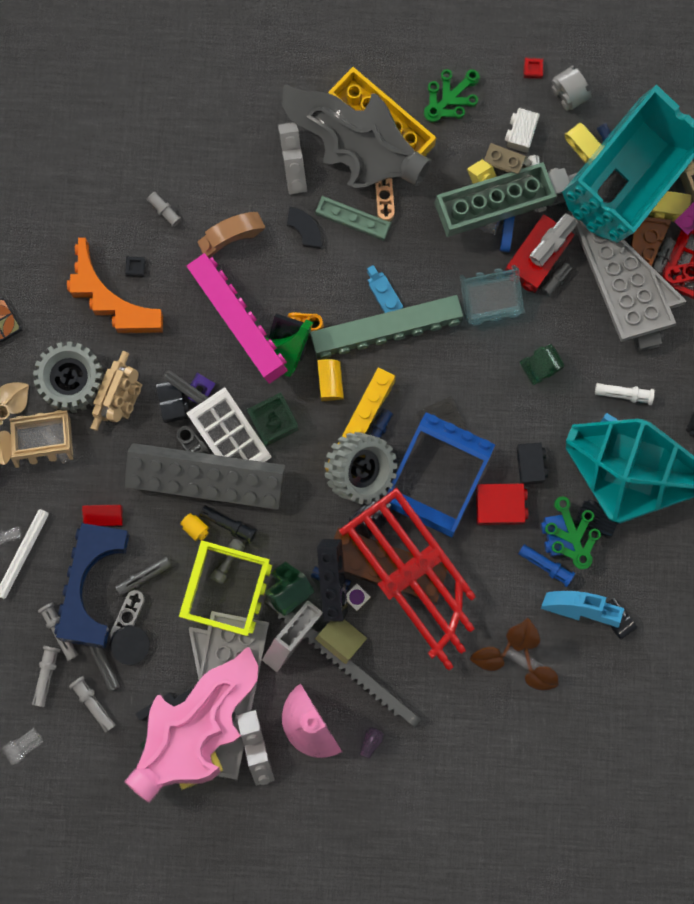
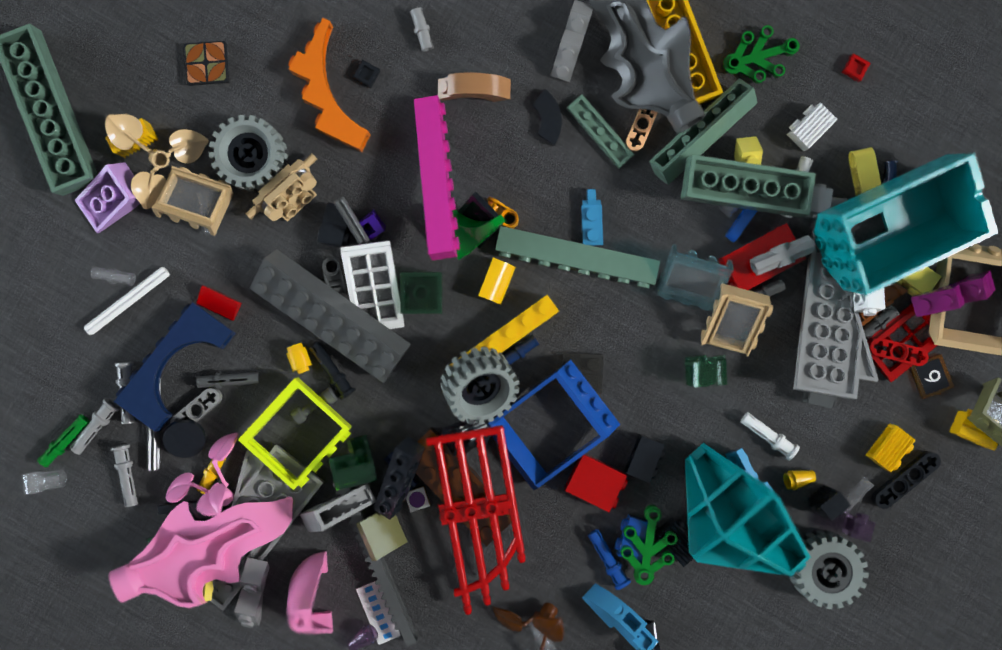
camera: 35 degrees right, 10 degrees up
dark tan panel [484,143,532,174] -> none
light grey brick [551,66,592,111] -> none
none -> green pin [37,414,90,468]
none -> bright pink plant [165,433,240,516]
none -> yellow pin [196,457,227,494]
none -> white sticker [356,581,401,645]
none -> sand green brick [649,78,758,185]
none -> tan window [701,283,773,357]
none -> yellow cone [783,470,816,490]
none -> white brick [853,288,885,316]

